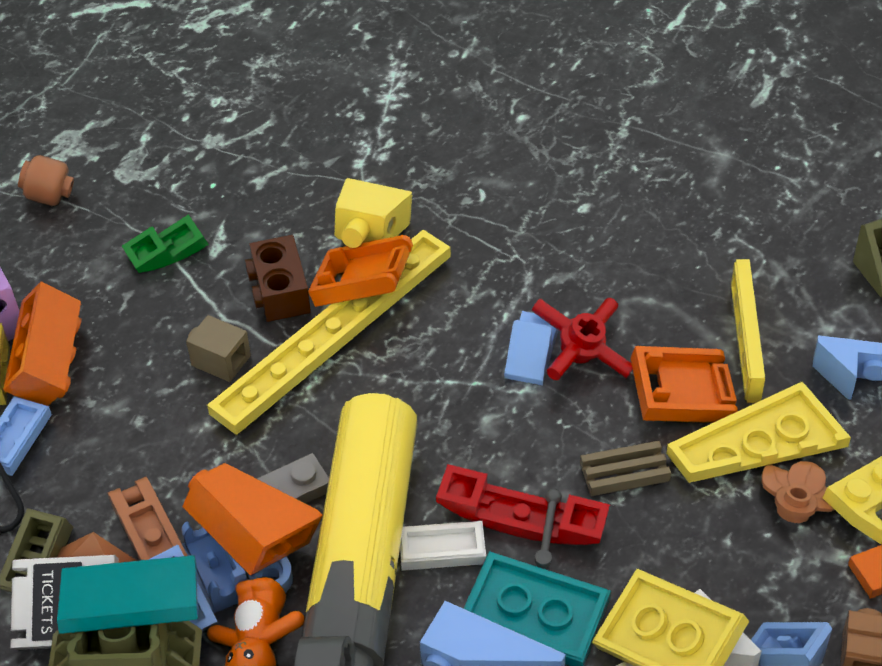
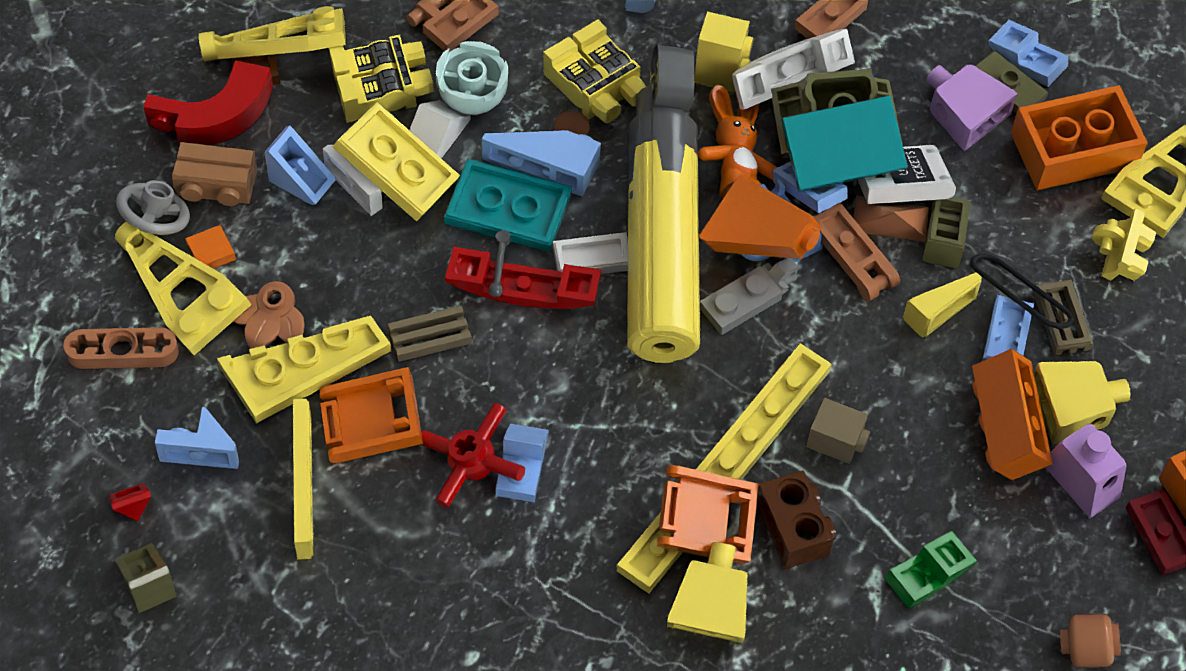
camera: 170 degrees right, 10 degrees up
none -> light yellow slope [903,272,982,338]

